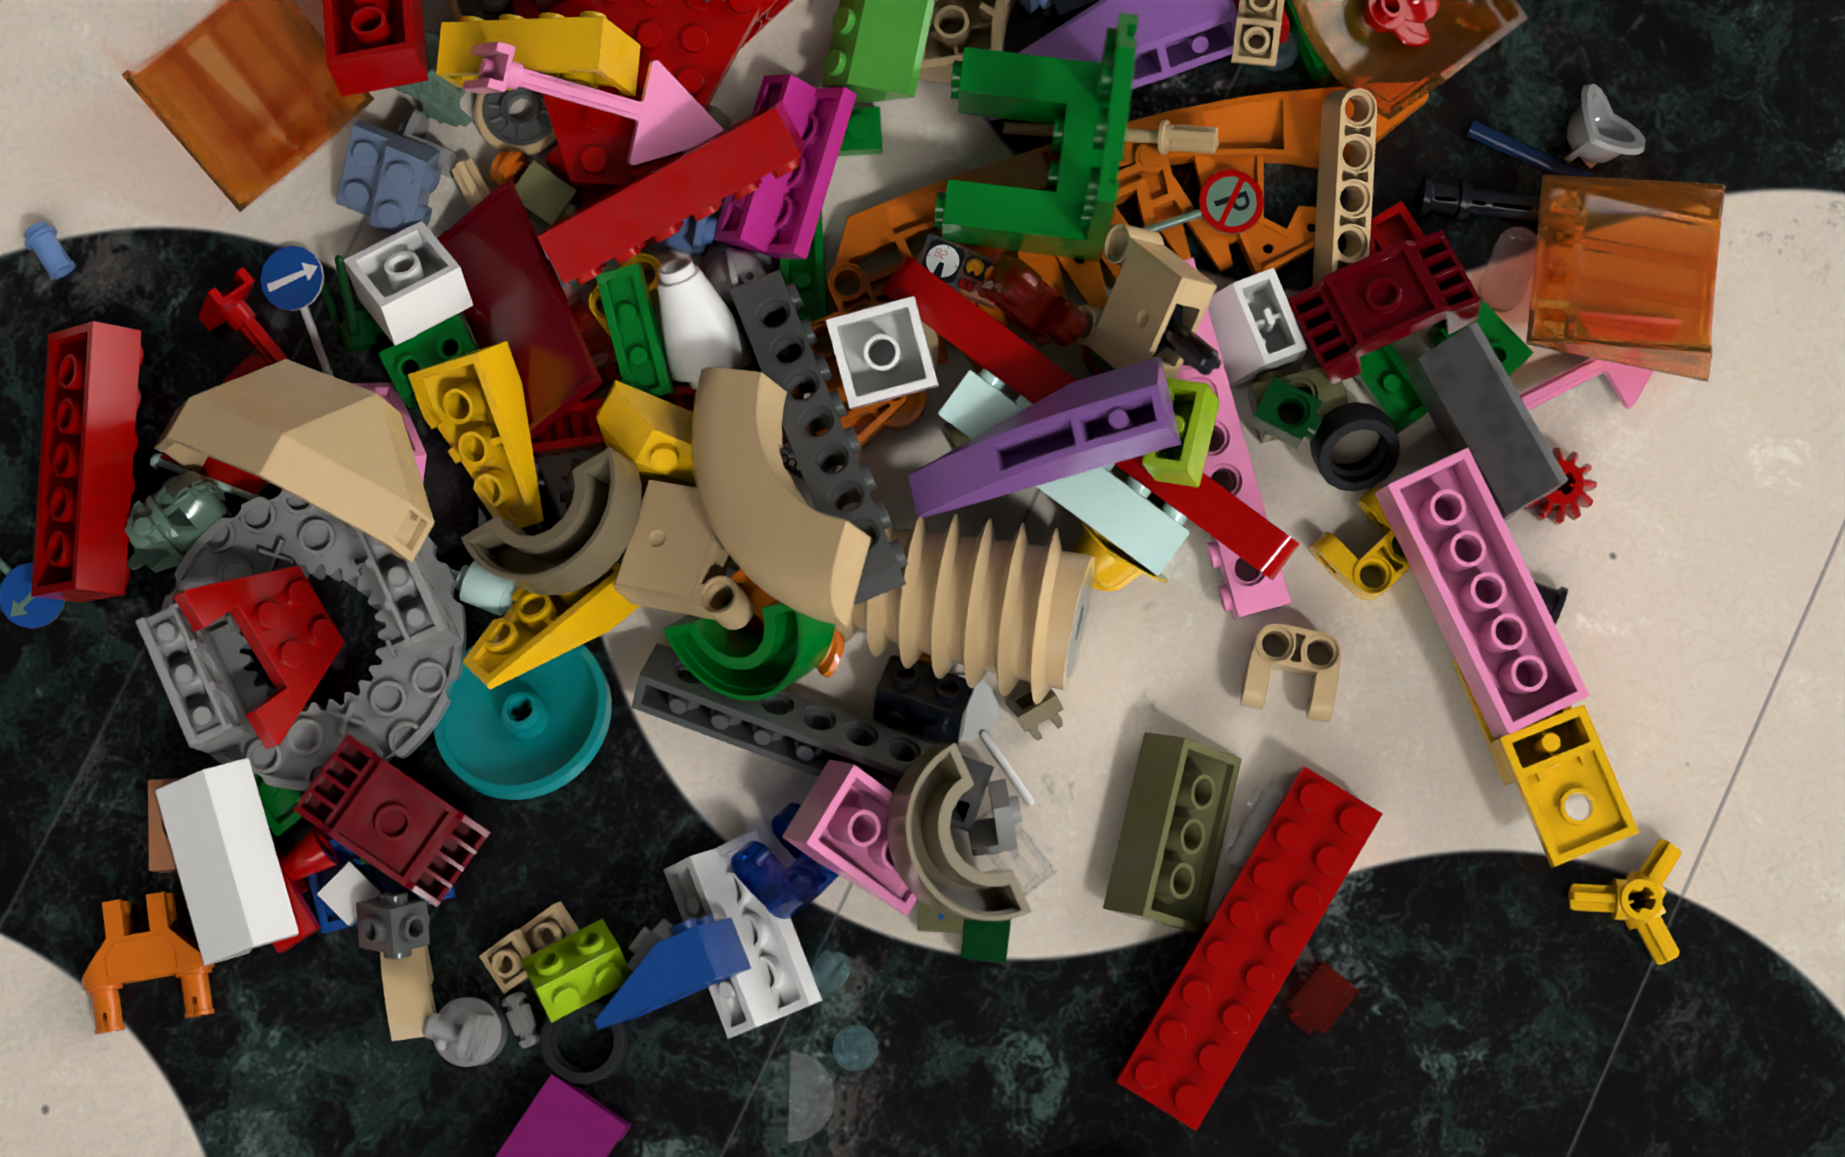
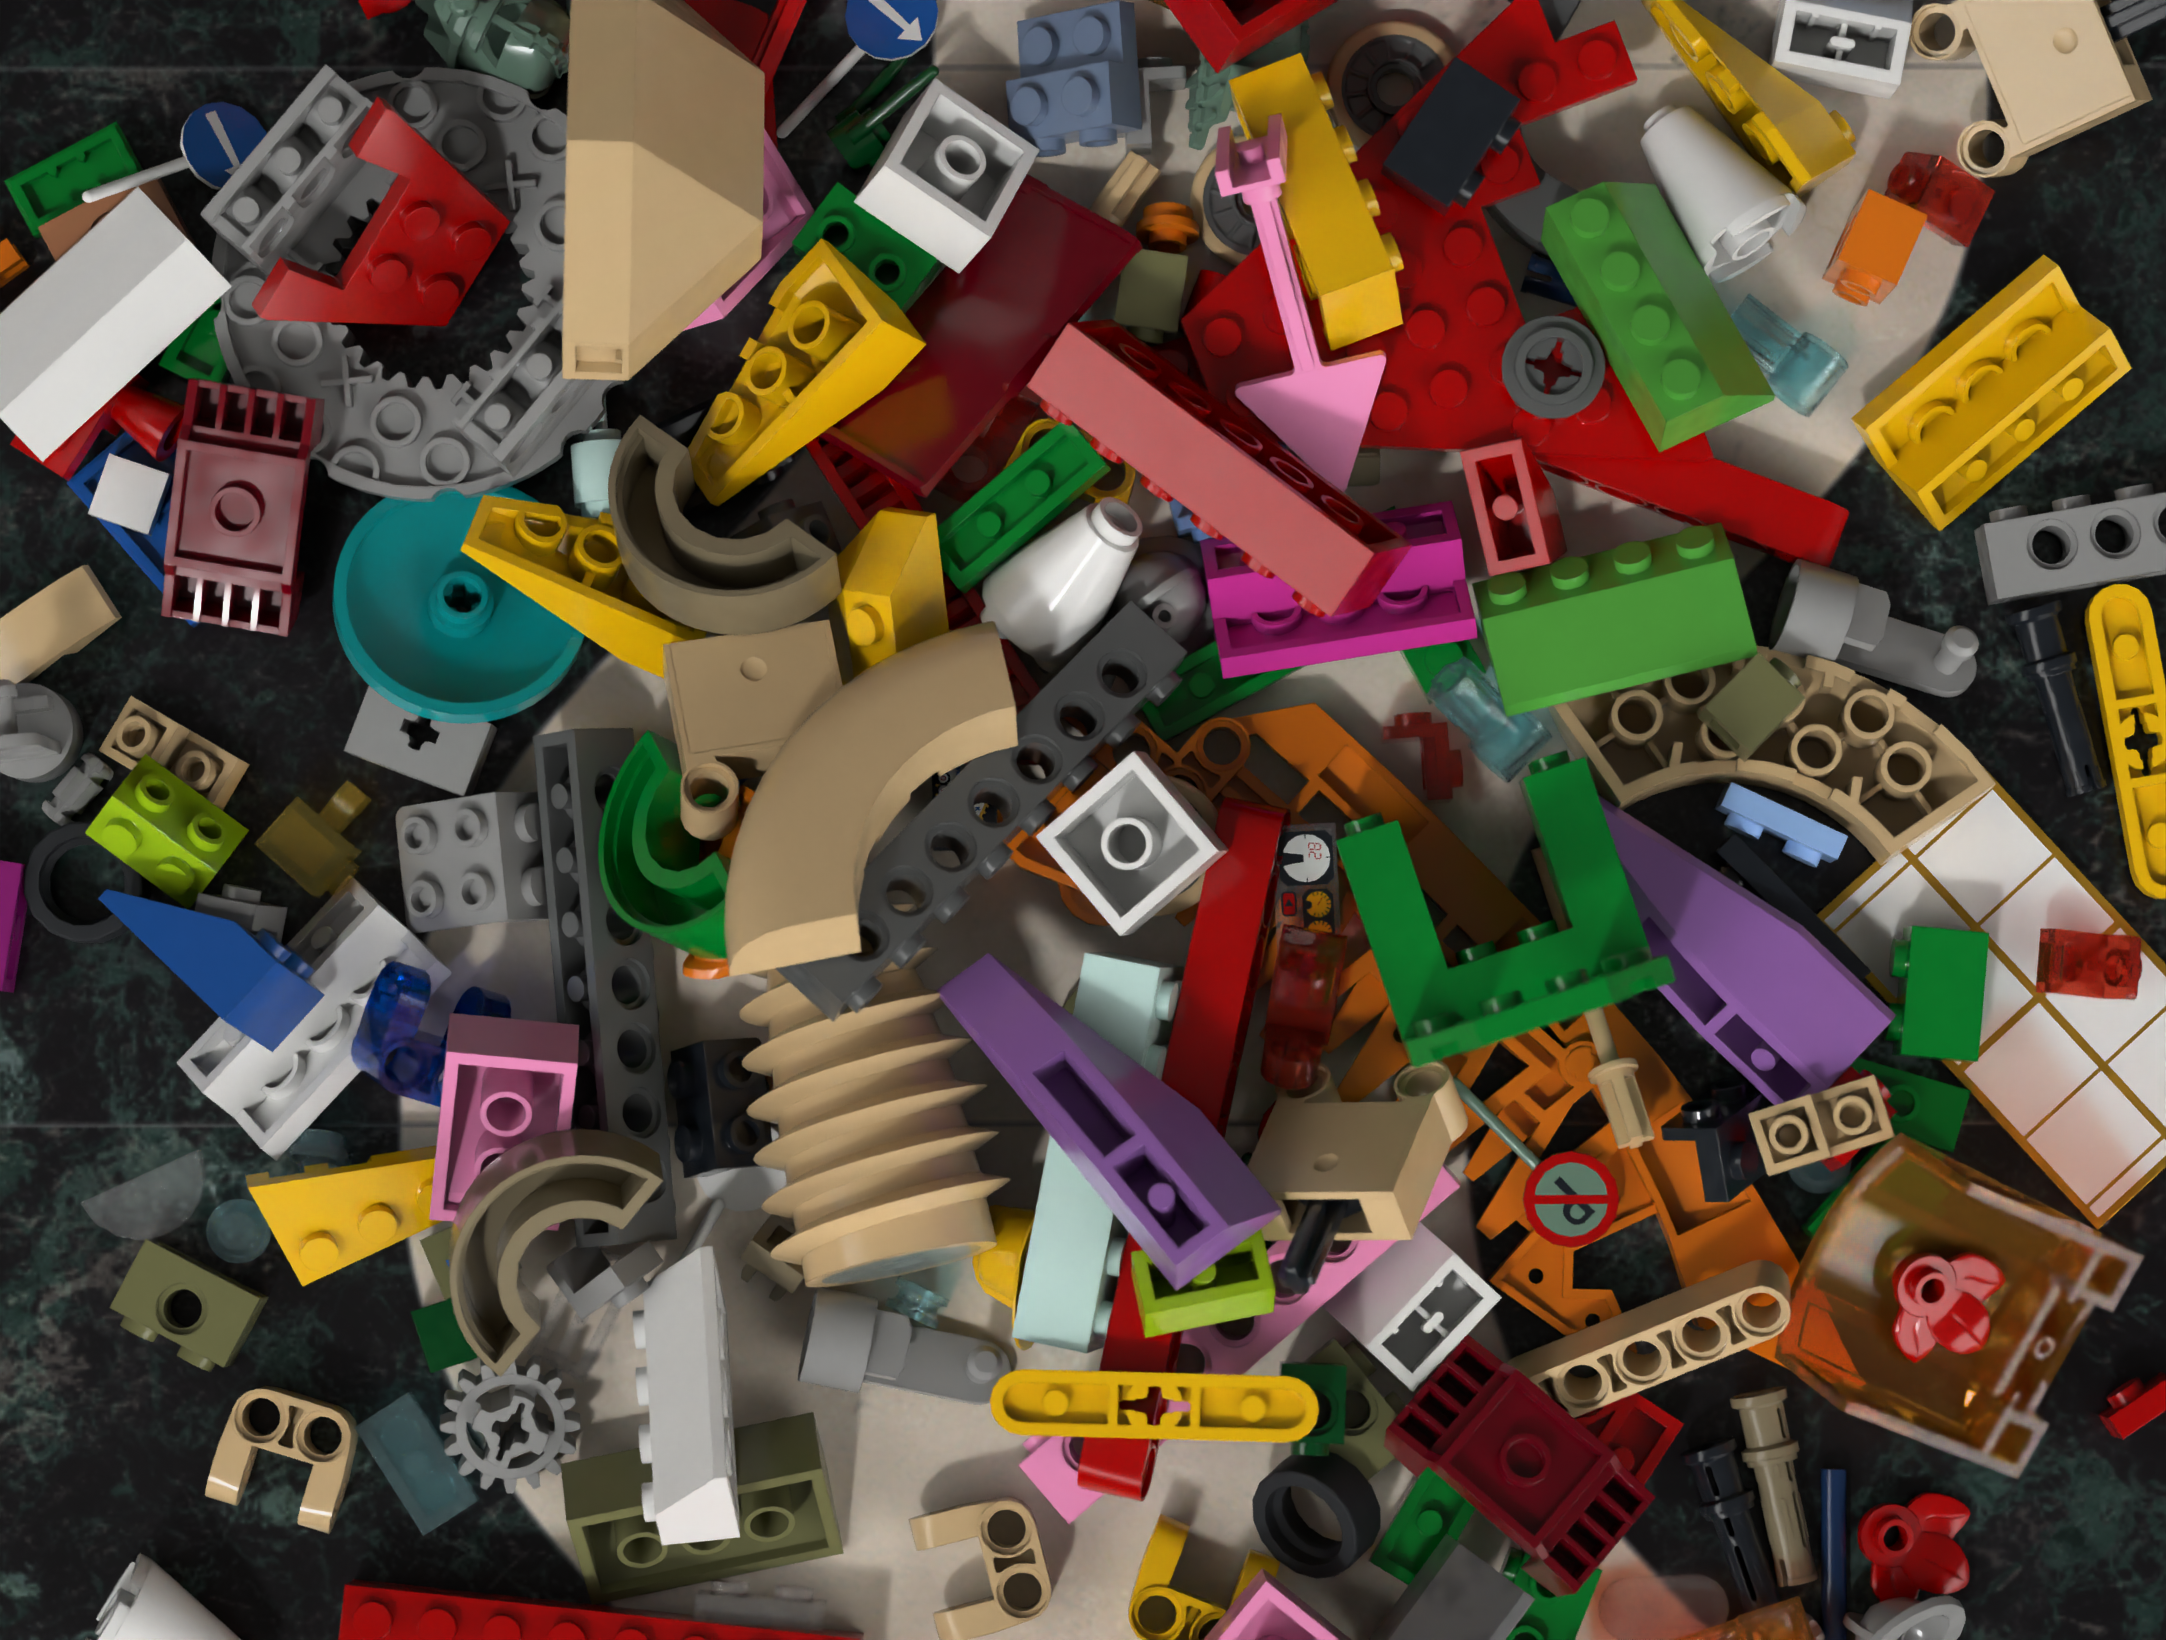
camera: 60 degrees right, 5 degrees up
dark grey brick [356,890,430,959] -> none
none -> green plate [4,122,144,240]
none -> blue piece [82,102,267,203]
none -> olive brick [110,1238,269,1372]
none -> tan piece [205,1386,359,1534]
none -> yellow wing [245,1145,442,1286]
none -> clear yellow brick [254,780,372,898]
none -> light grey brick [344,686,498,797]
none -> clear light blue plate [354,1391,480,1536]
none -> light grey bracket [396,792,549,933]
none -> light grey gear [440,1355,580,1493]
none -> white slope [633,1246,740,1545]
none -> light grey piece [798,1287,1011,1405]
none -> clear light blue bush [885,1276,950,1329]
none -> yellow piece [990,1369,1319,1443]
none -> clear red bracket [1380,712,1463,805]
none -> clear light blue piece [1426,656,1553,784]
none -> red slope [1460,437,1568,576]
none -> black bracket [1661,1077,1774,1202]
none -> dark tan pin [1730,1387,1818,1587]
none -> red plate [1857,1492,1971,1602]

